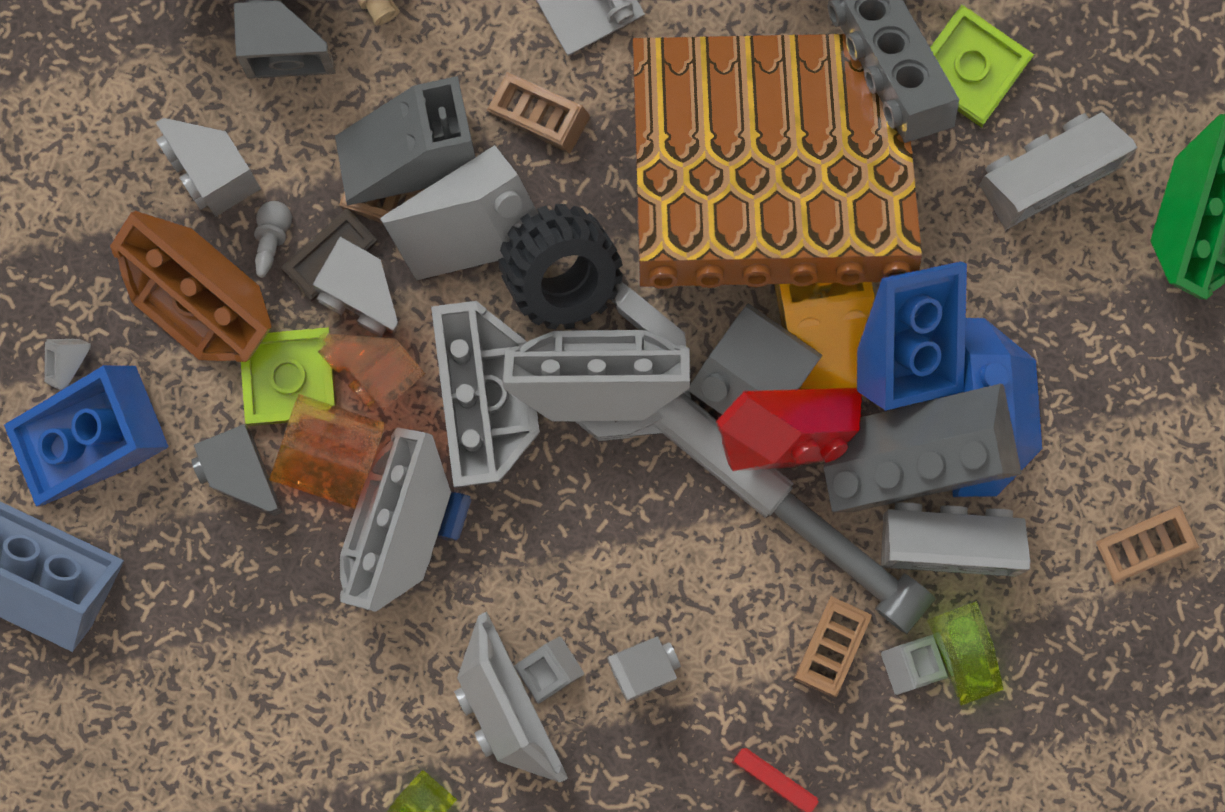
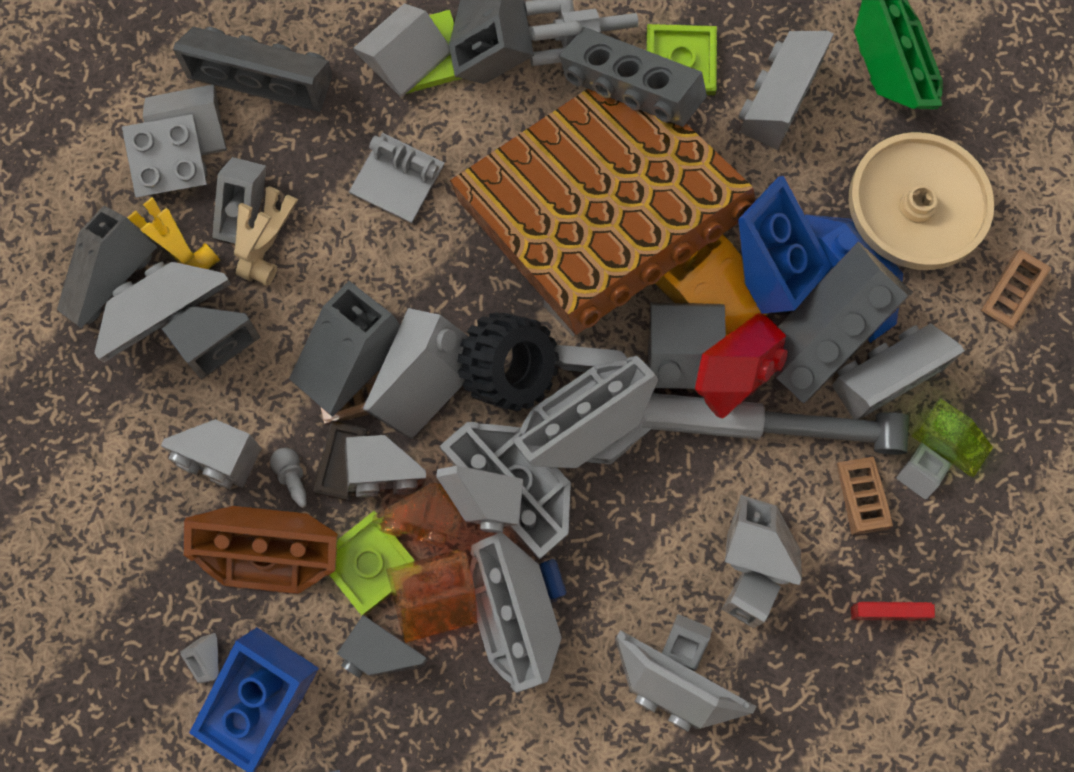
camera: 35 degrees left, 5 degrees down
medium nougat slope [486,72,590,154] -> none
none -> light grey slope [436,465,523,533]
none -> light grey slope [725,495,802,585]
none -> tan dish [848,132,994,270]

